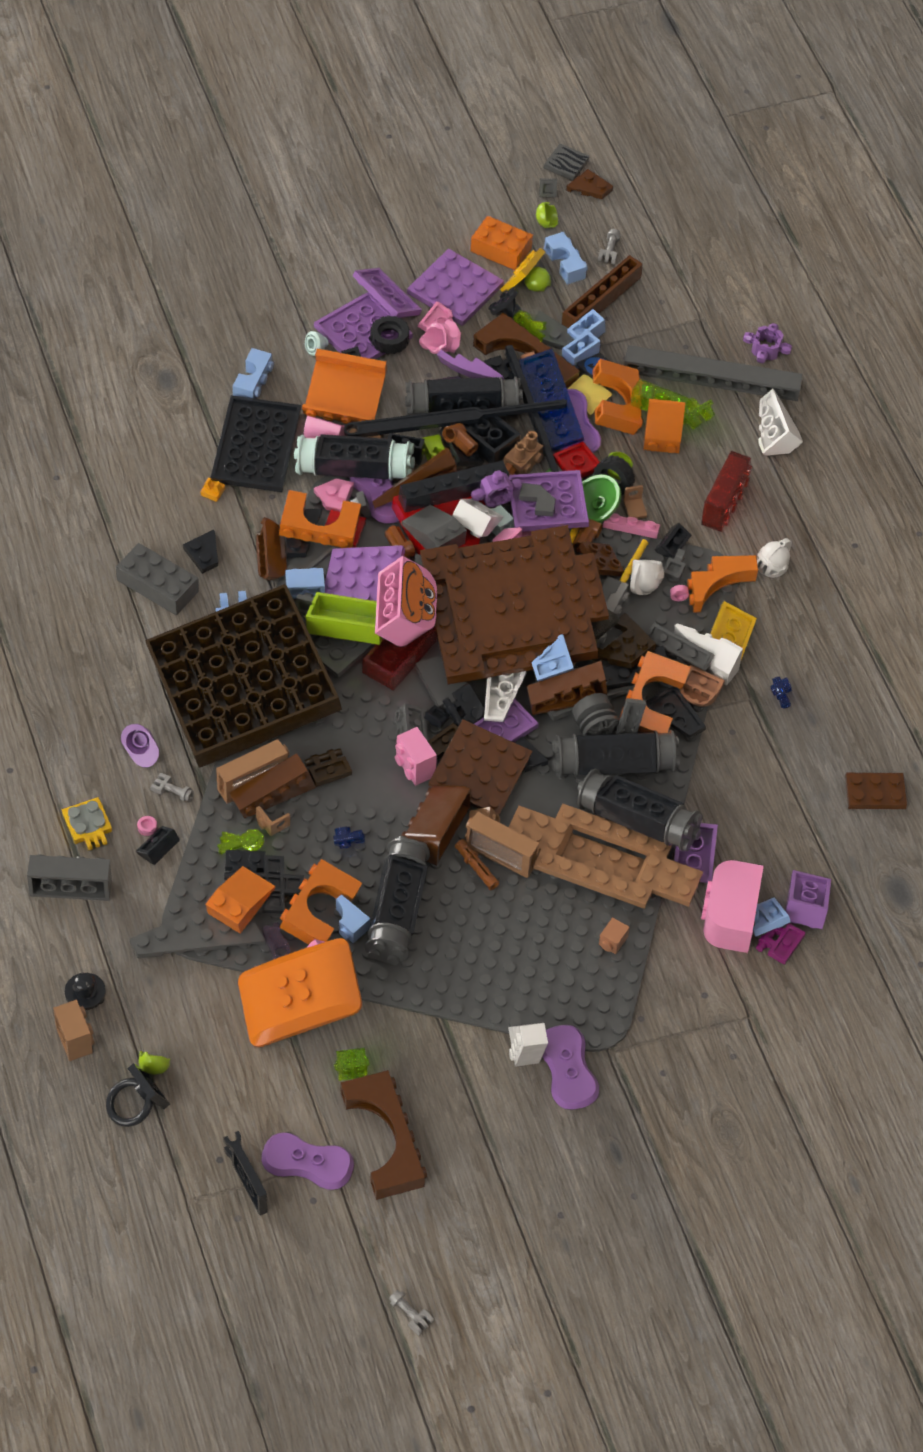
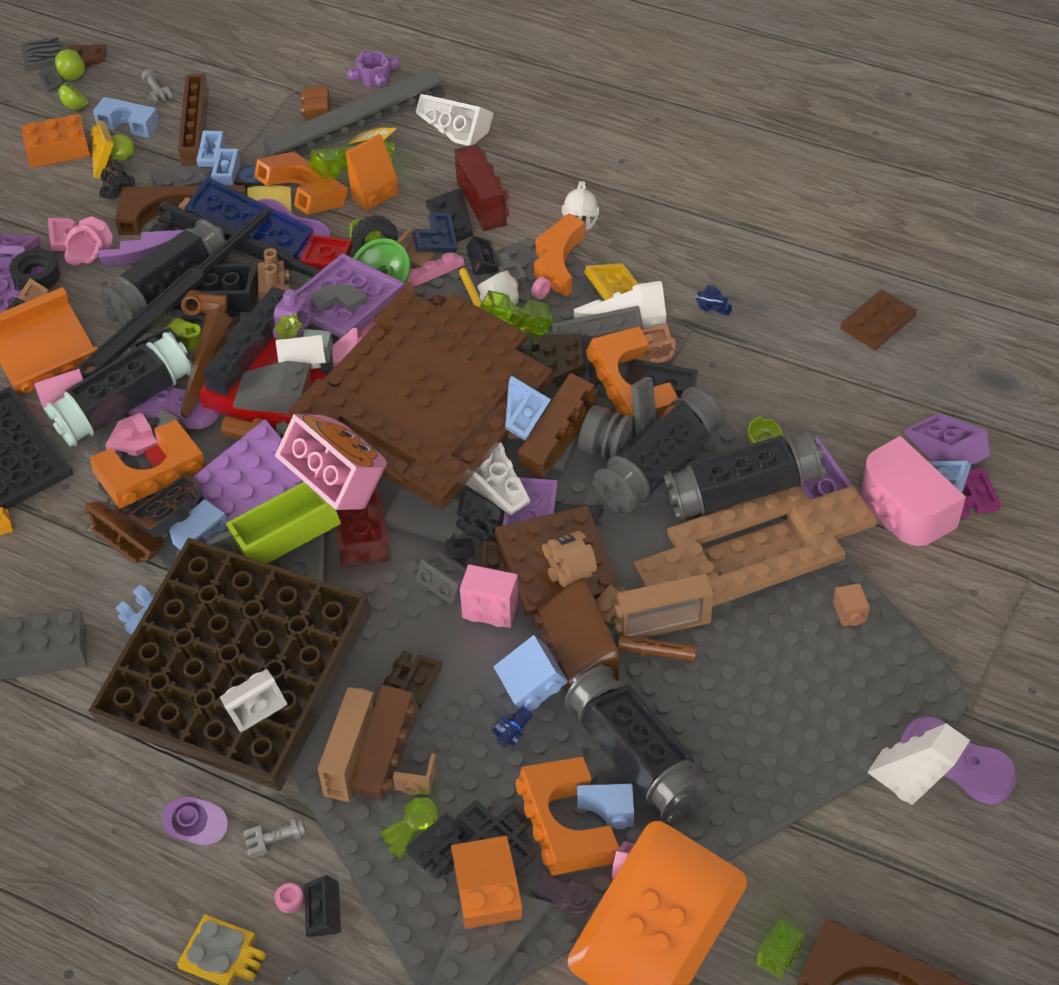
camera: 40 degrees left, 5 degrees down
black wing [183,529,218,574] -> none
medium lavender plate [407,248,504,326] -> none
clear neon green piece [513,311,547,342] -> none
none -> medium nougat tile [18,279,50,302]
none -> lime hair [55,49,85,81]
none -> black plate [127,474,202,538]
none -> white slope [220,669,288,732]
none -> clear neon green plant [274,314,302,340]
none -> dark orange brick [300,85,330,121]
none -> yellow sticker [346,128,397,145]
none -> dark blue plate [412,212,458,253]
none -> black wing [426,187,473,242]
none -> clear neon green arch [480,290,553,335]
none -> light blue brick [493,635,568,714]
none -> medium nougat brick [542,531,597,587]
none -> lime hair [747,416,783,444]

